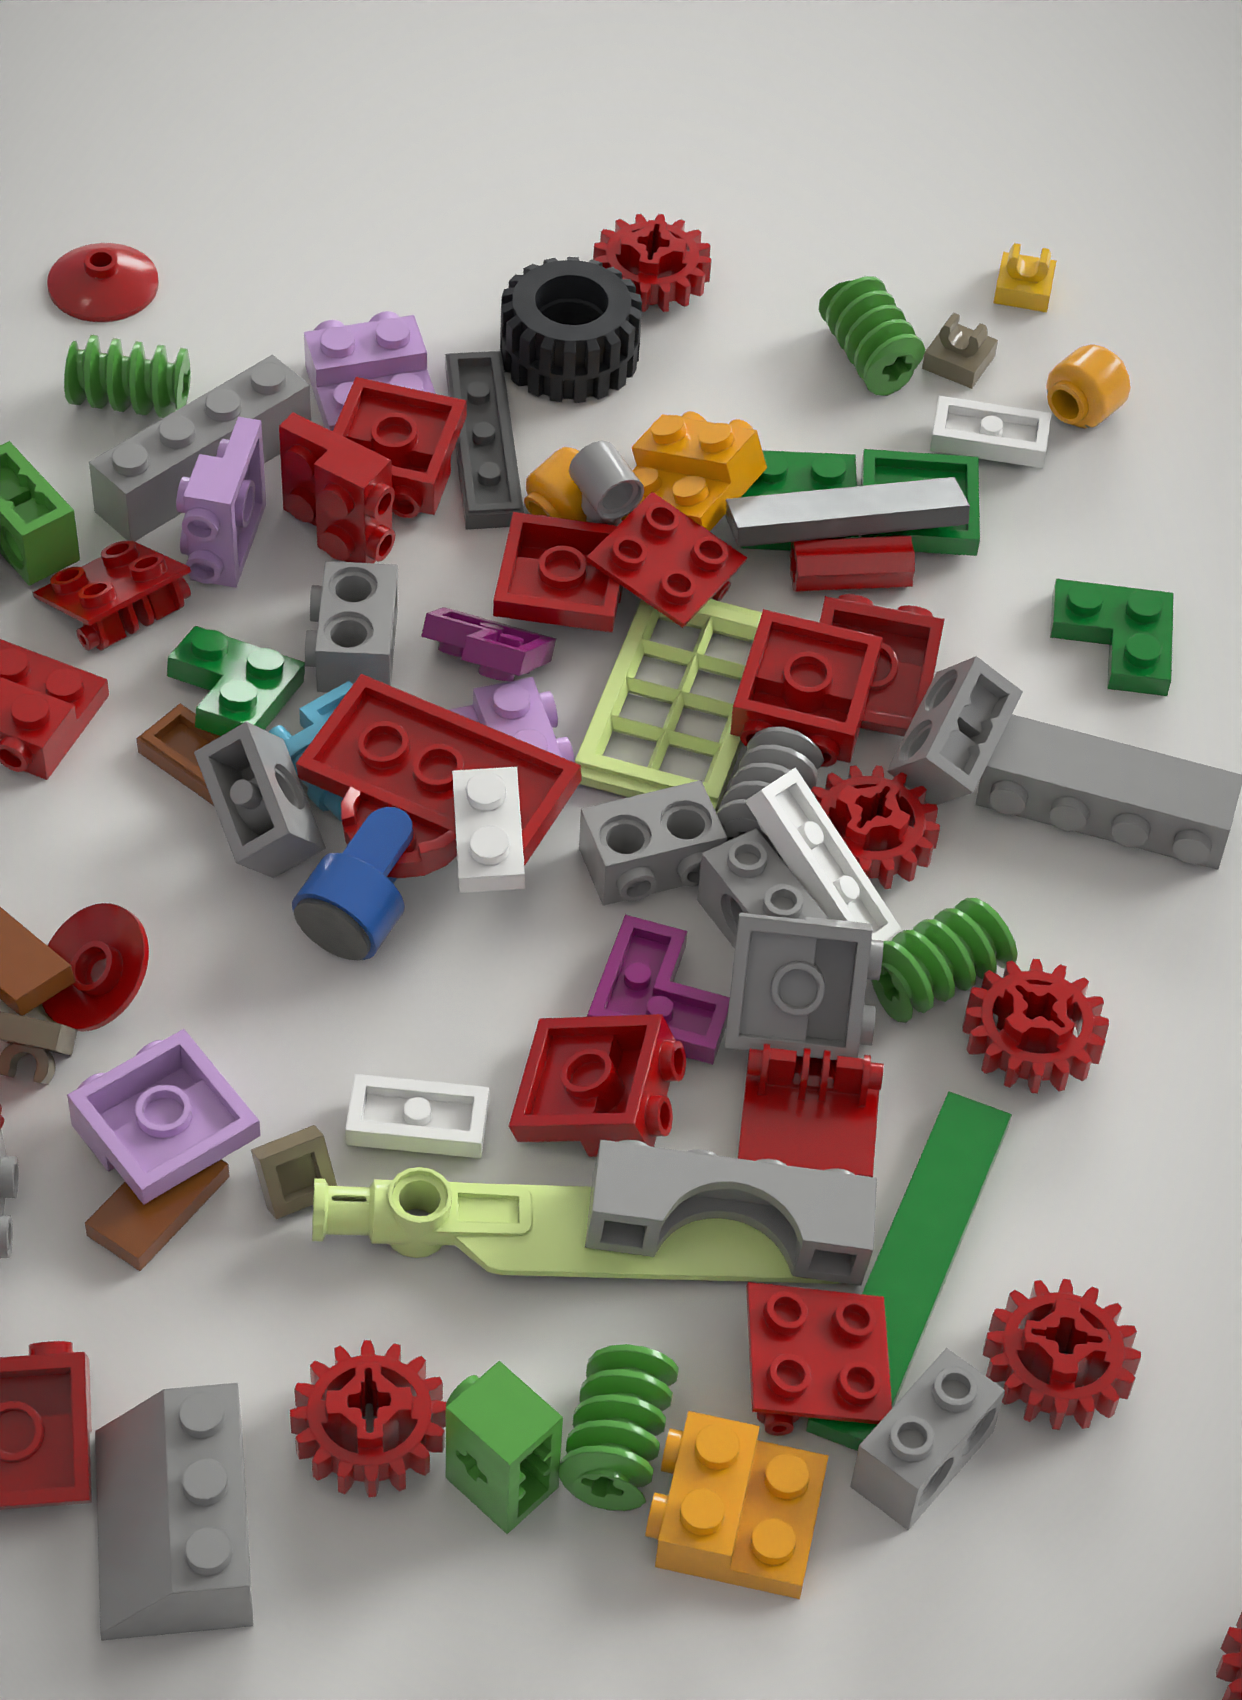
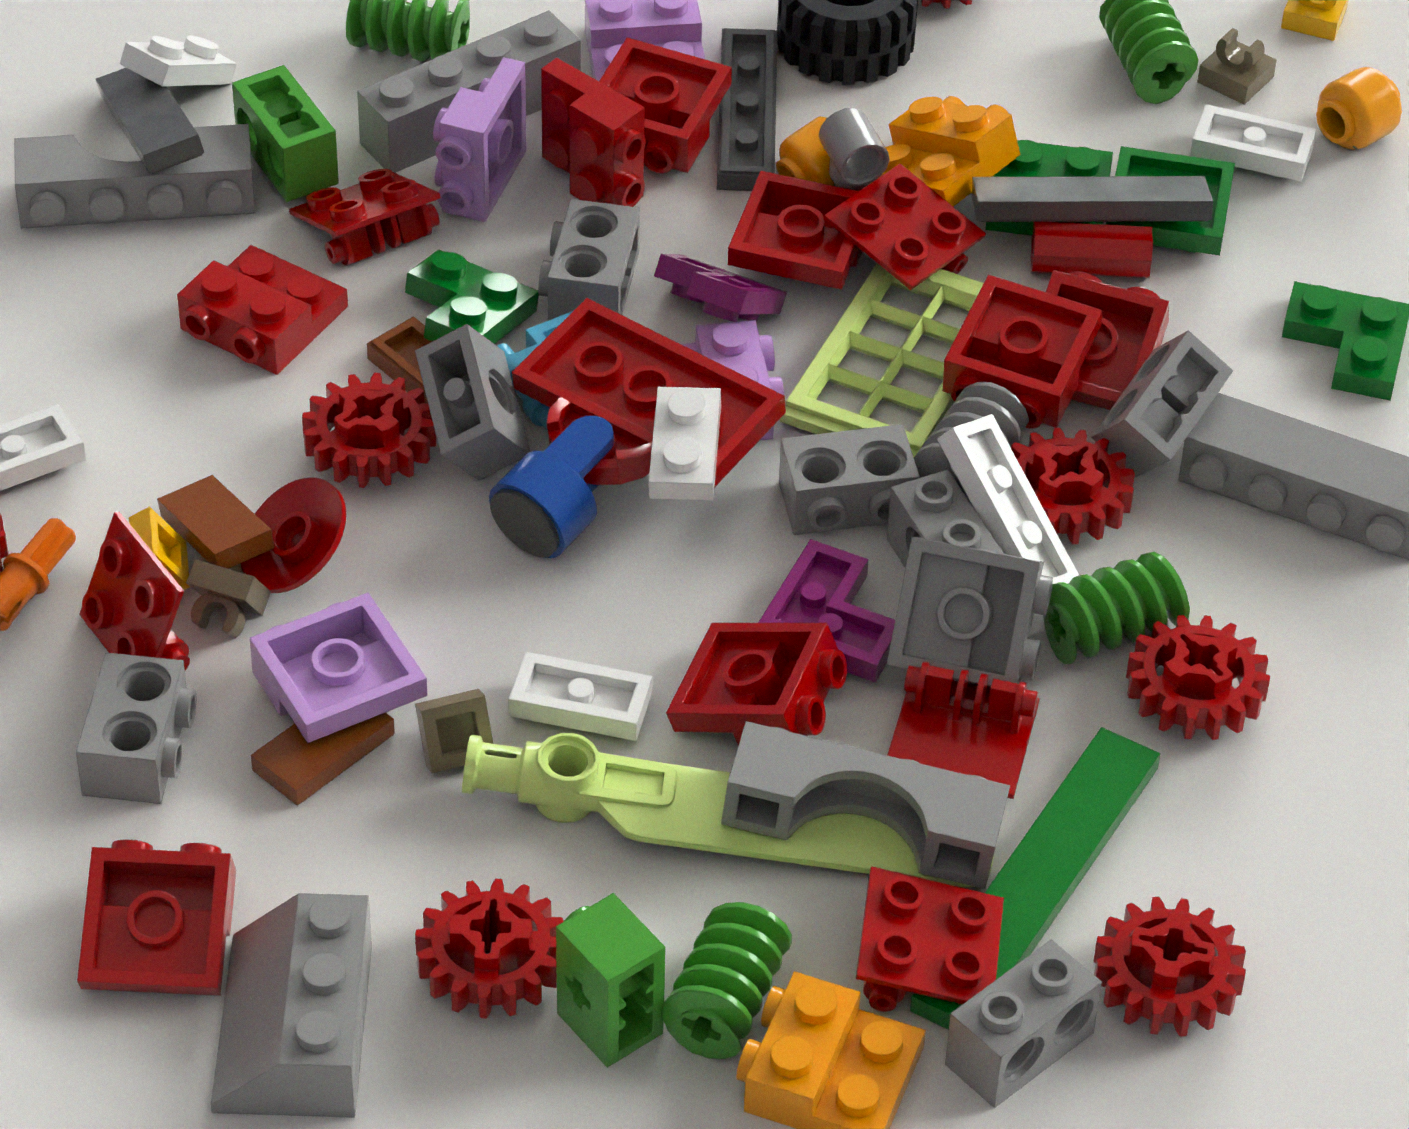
camera: 10 degrees right, 5 degrees down
none -> red gear [302,373,437,488]

